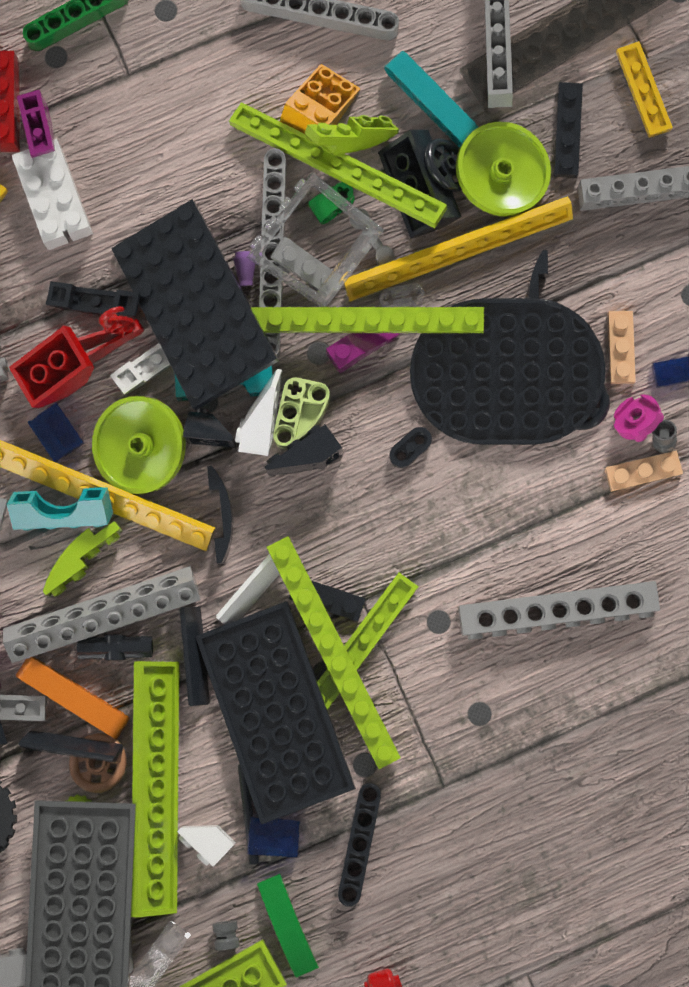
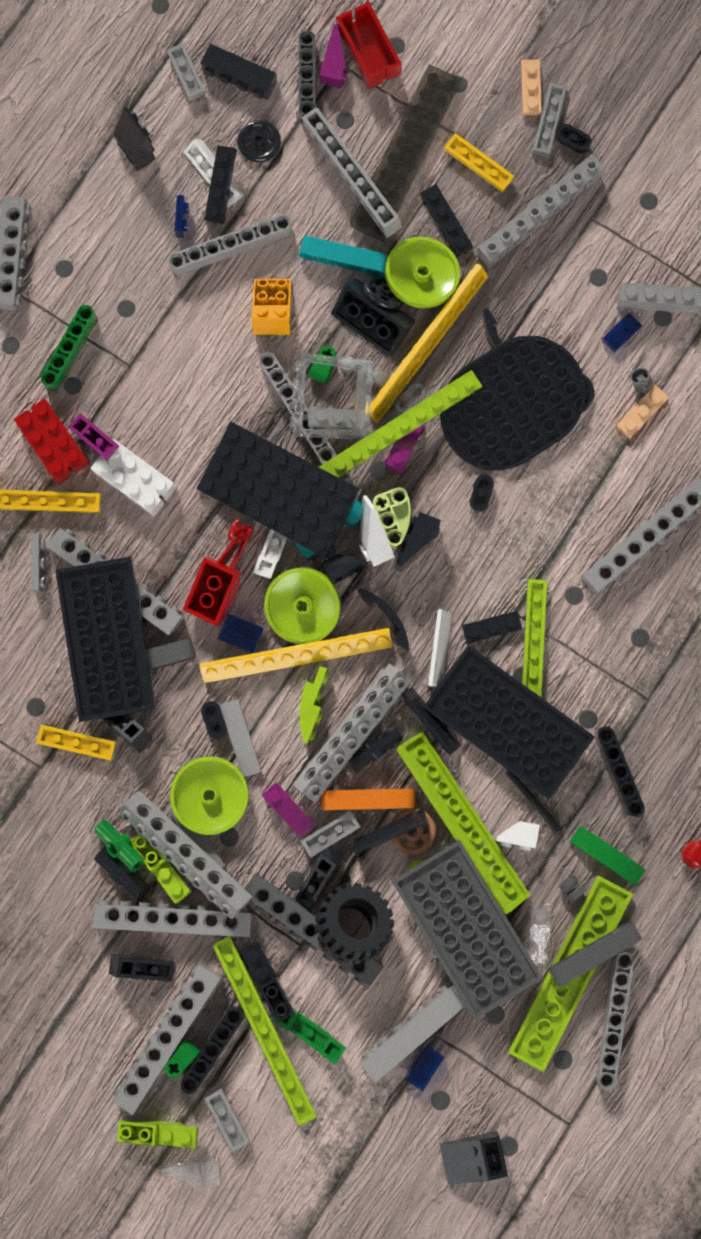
camera: 30 degrees left, 0 degrees up
teal arch [7,487,113,531] -> none
black slope [46,281,140,318] -> none
lime plate [229,102,447,228] -> none
medium lavender cone [233,251,256,286] -> none
clear blue plate [247,817,300,857] -> none
lime plate [266,536,401,769] -> none
lime slope [305,115,399,154] -> none
light nougat plate [607,311,636,384] -> none
dark pink plate [613,394,664,442] -> none

